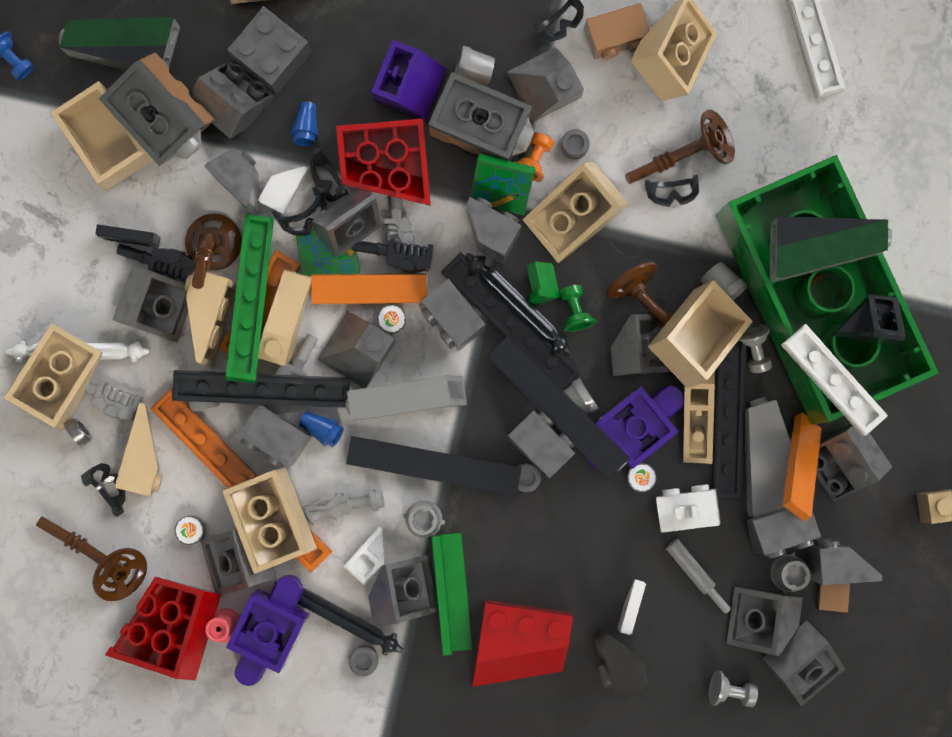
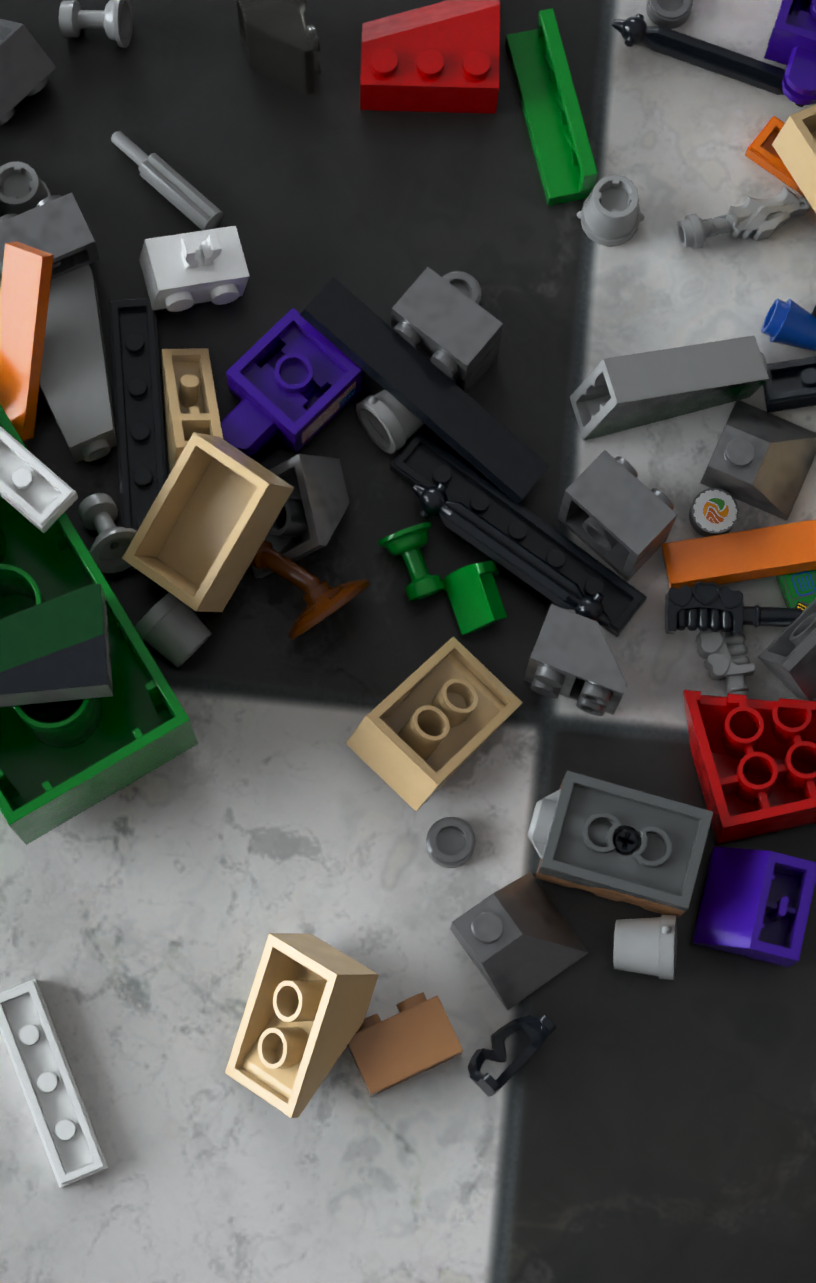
camera: 170 degrees right, 10 degrees down
white tile [343,526,385,586] -> none
black tile [346,436,522,496] -> none
flat silver slope [368,554,439,626] -> none
green tile [470,154,536,216] -> none
orange piece [514,132,554,182] -> none
white tile [617,579,646,635] -> none
reddish brown dish [625,110,735,184] -> none
tile [627,463,656,492] -> none
black helmet [645,174,699,207] -> none
flat silver slope [727,586,803,656] -> none

